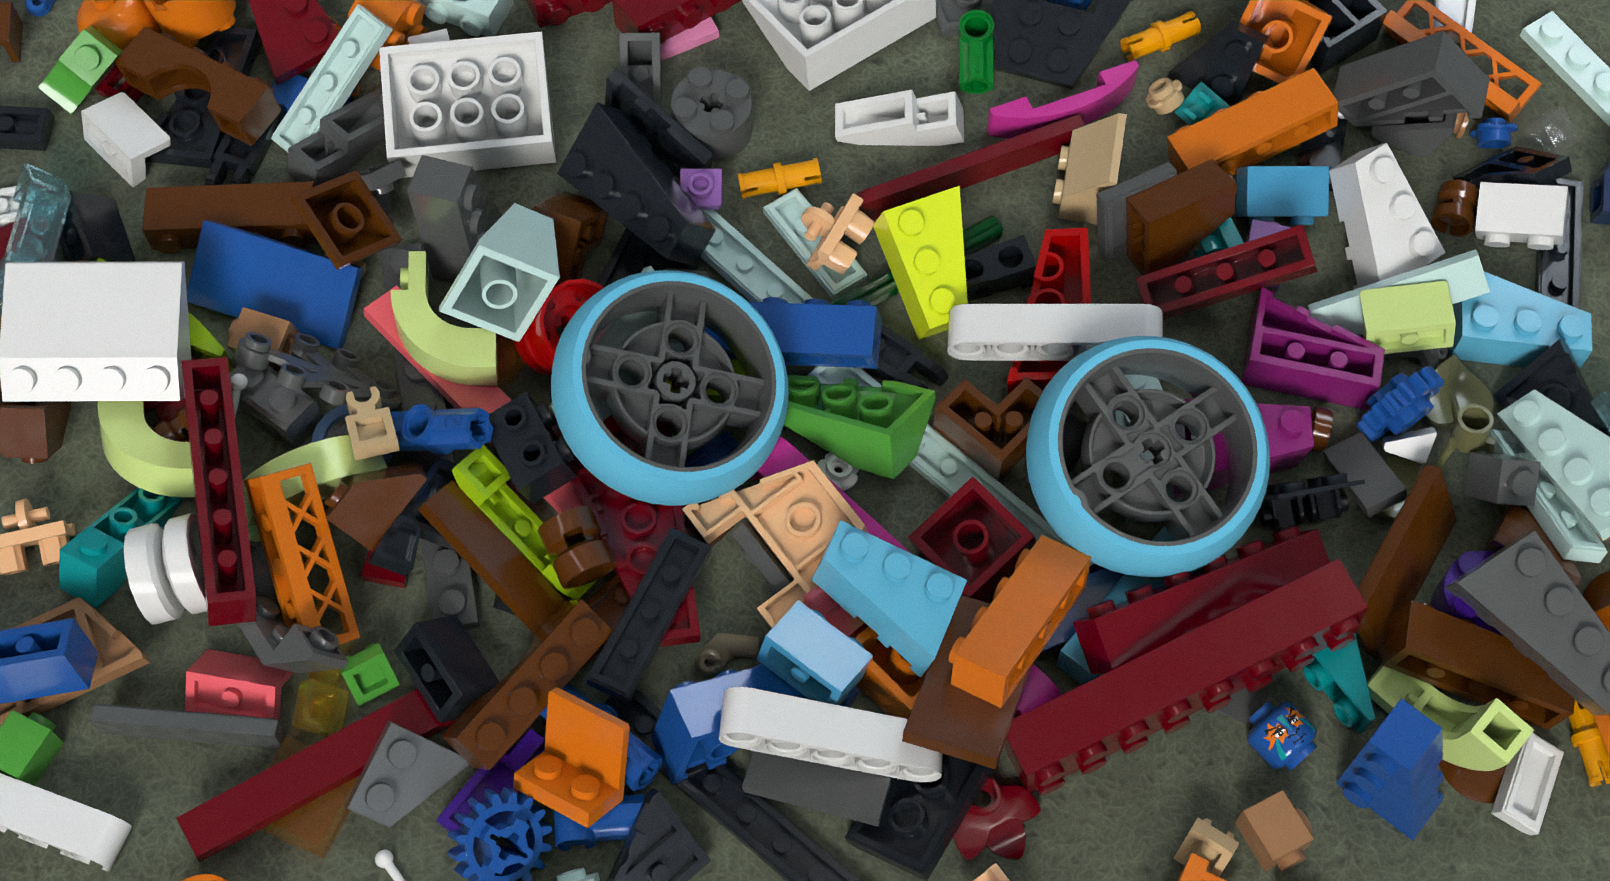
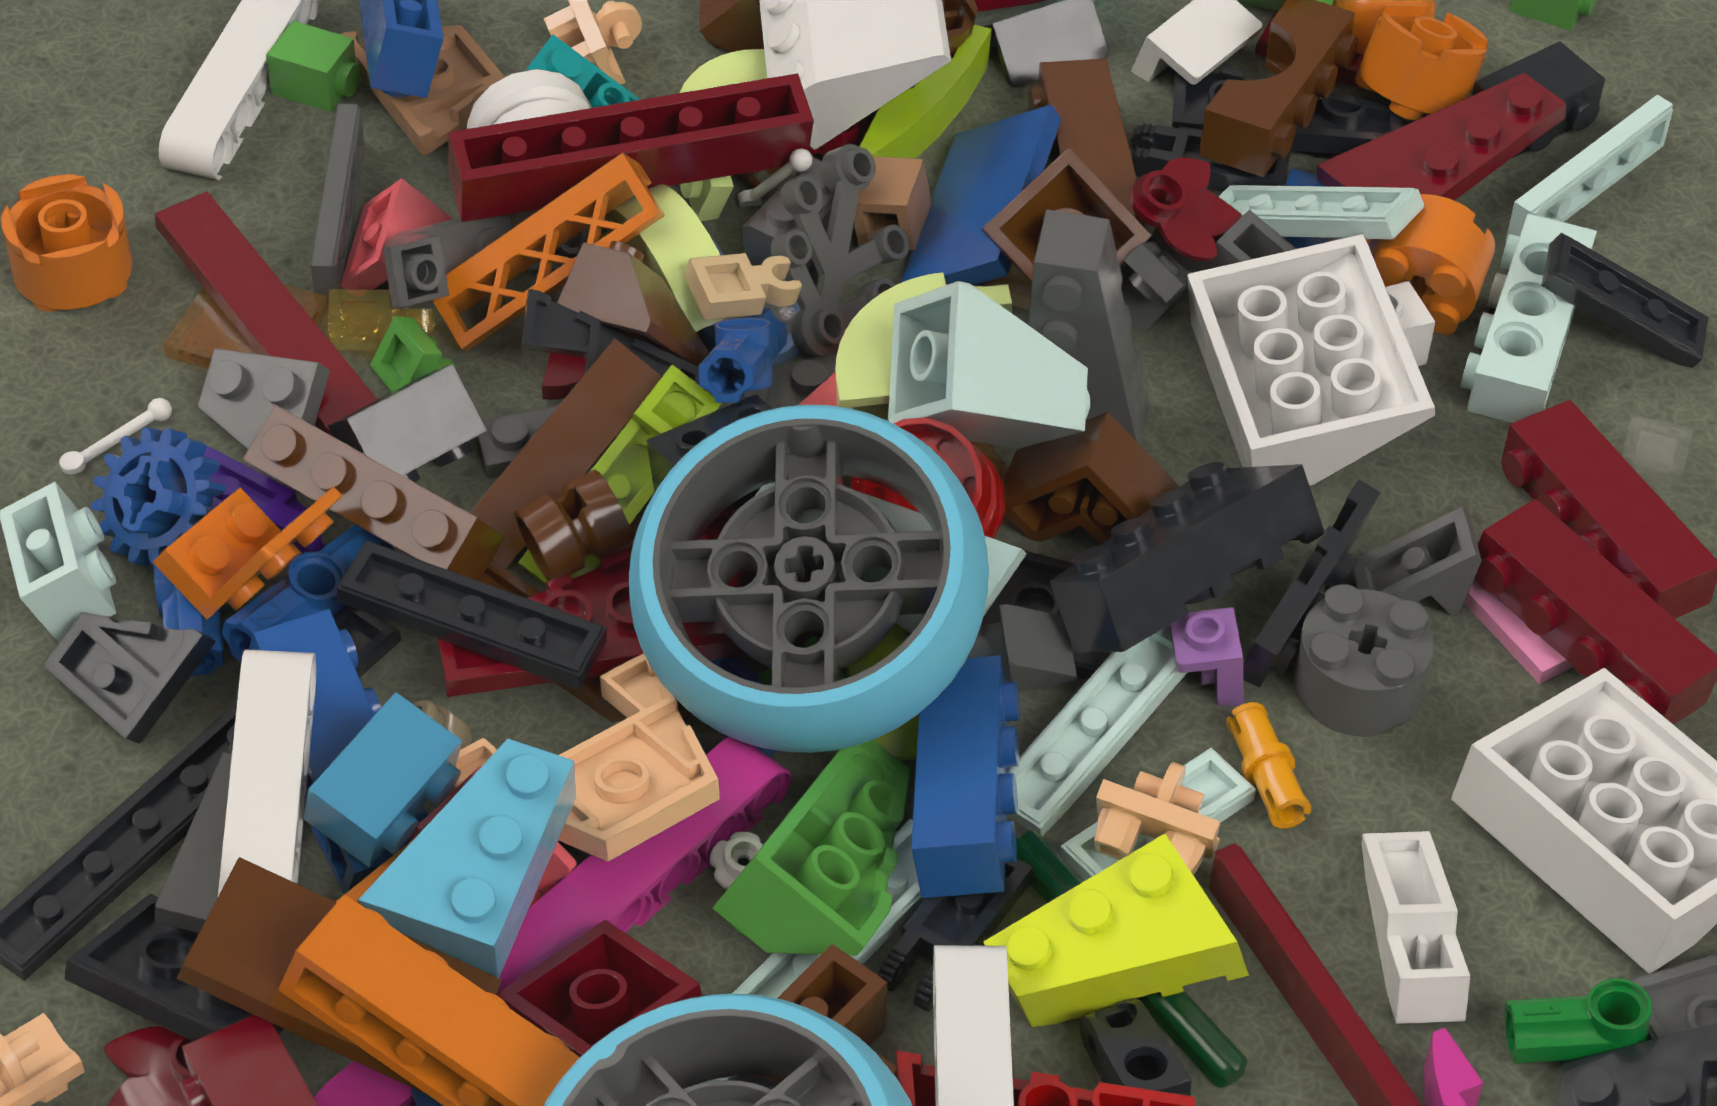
camera: 85 degrees right, 15 degrees down
none -> dark red plate [1129,157,1242,261]

